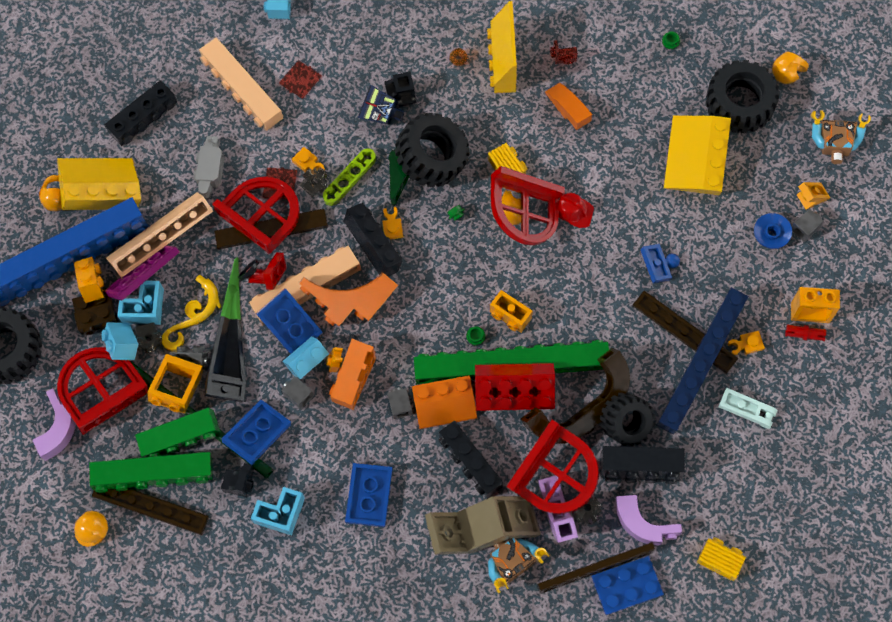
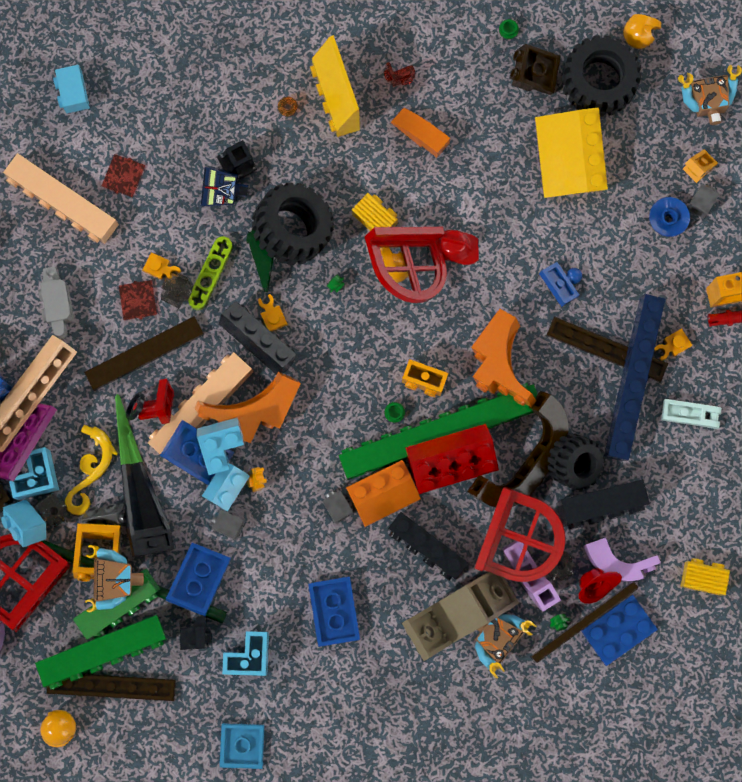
camera: 20 degrees left, 10 degrees up
red window [212,177,300,254] -> none
orange wedge [329,339,376,410] -> none
none -> torso [85,545,144,612]
none -> medium azure brick [197,417,244,475]
none -> dark azure tile [220,723,265,769]
none -> orange arch [471,309,536,408]
none -> dark brown plate [510,44,561,95]
none -> green plate [550,614,571,631]
none -> red piece [578,568,622,604]

